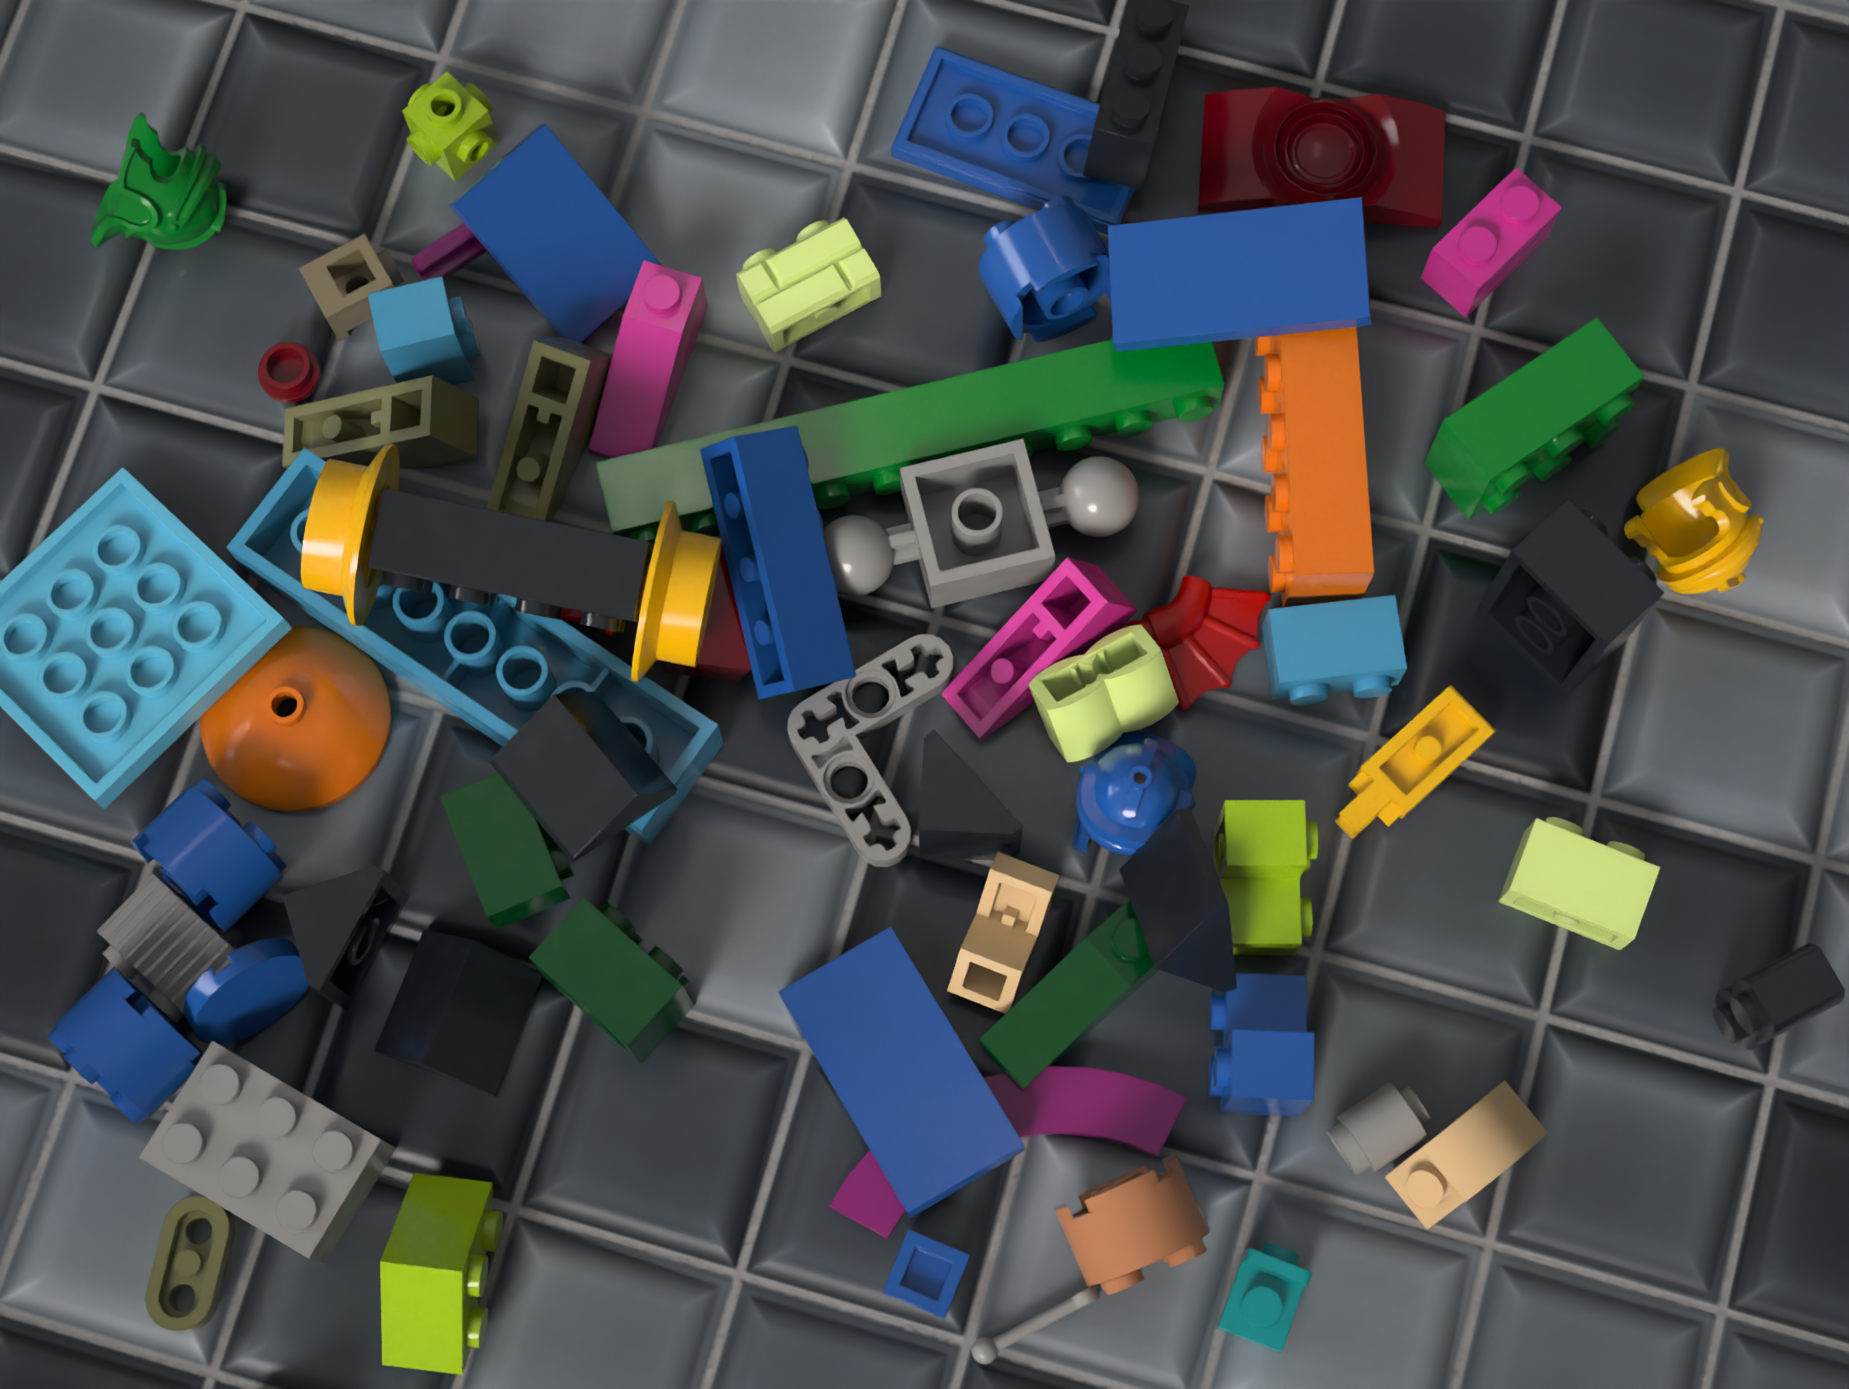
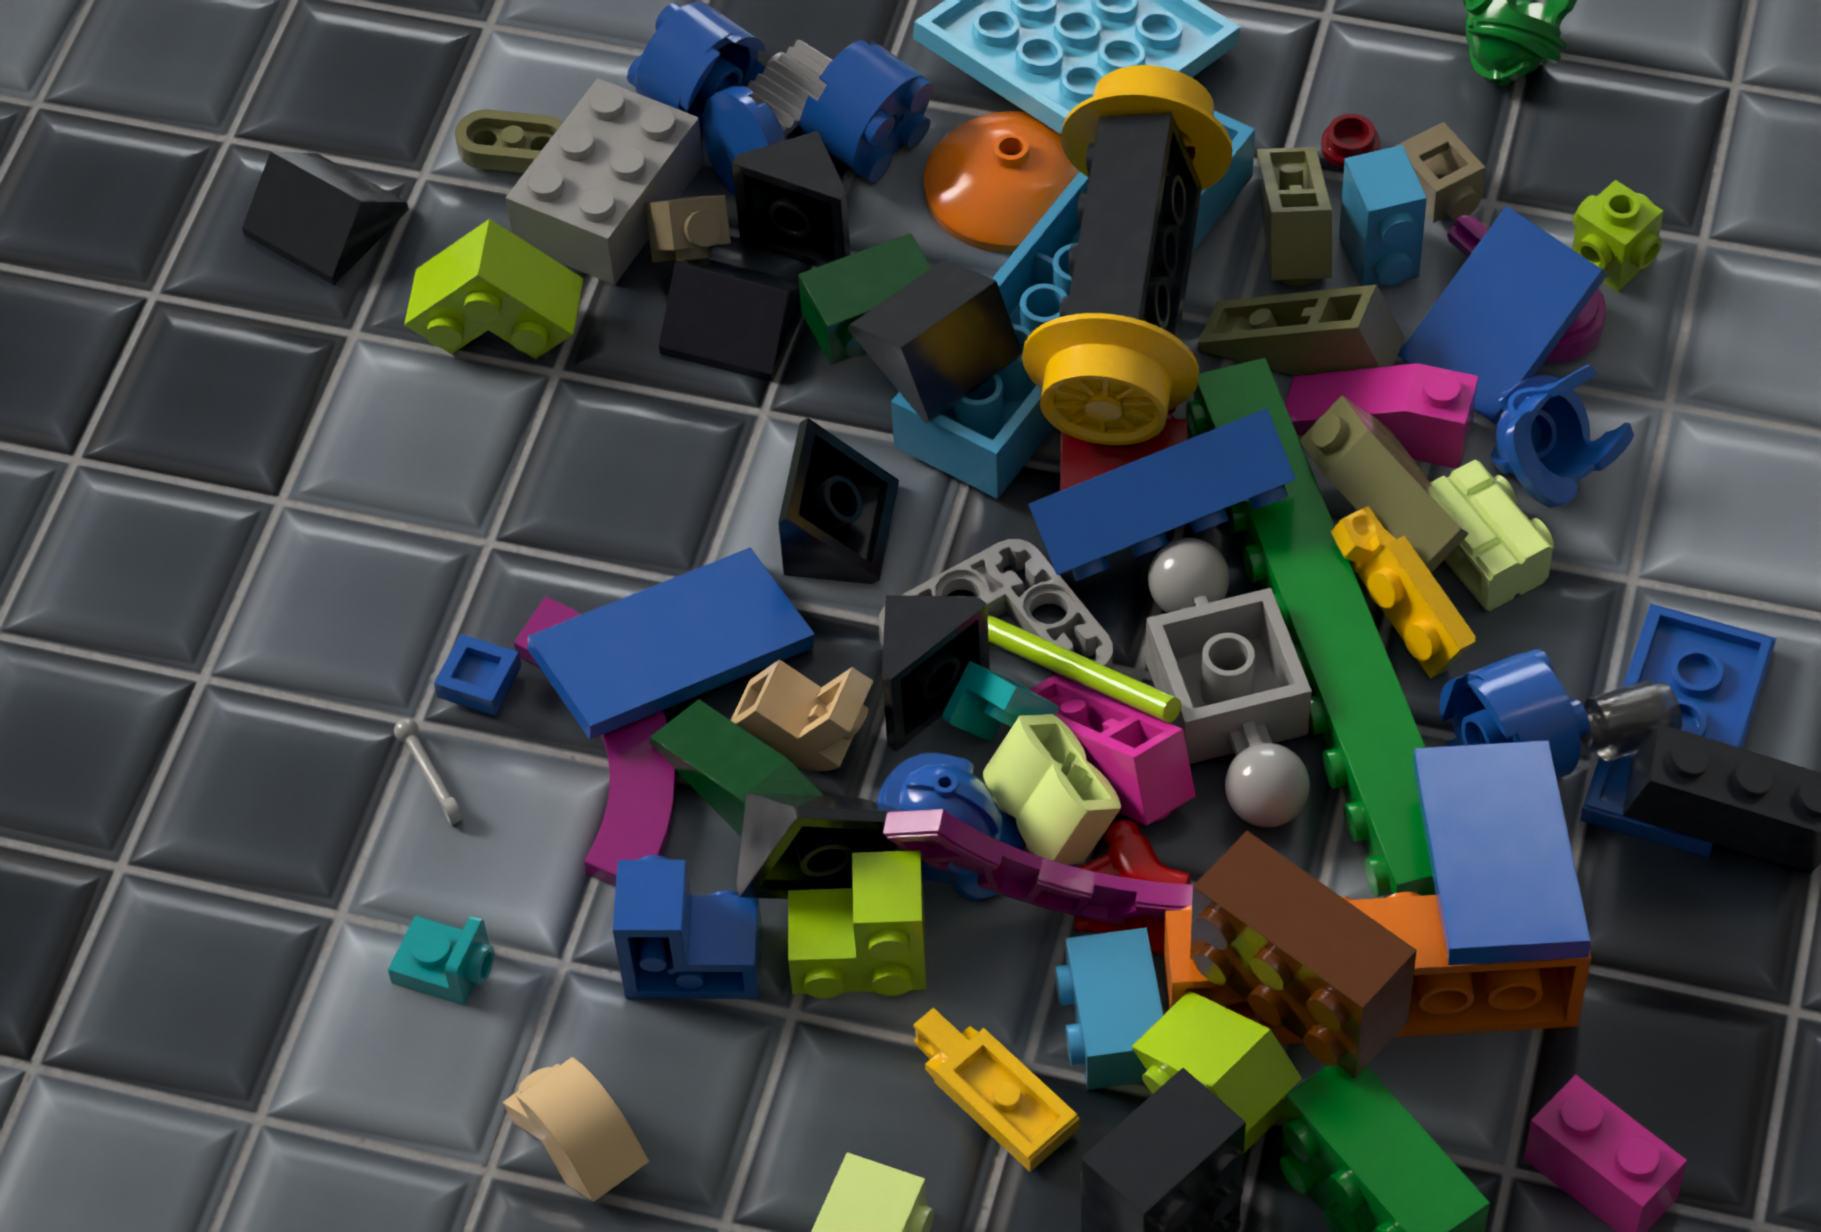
camera: 90 degrees right, 20 degrees down
dark green brick [529,898,694,1065] -> none
nougat brick [1054,1155,1211,1295] -> none
dark red slope [1197,87,1446,228] -> none
light grey brick [1326,1082,1430,1176] -> none
none -> dark tan brick [645,195,731,262]
none -> black slope [778,418,899,584]
none -> magenta tile [883,809,1194,926]
none -> teal bracket [942,661,1060,741]
none -> lime bar [988,615,1181,723]
none -> lime brick [1131,990,1302,1153]
none -> reddish brown brick [1190,831,1417,1078]
none -> olive slope [1299,395,1469,573]
none -> yellow hinge [1330,506,1476,679]
none -> blue helmet [1490,365,1634,508]
none -> clear smoke brick [1581,680,1682,761]

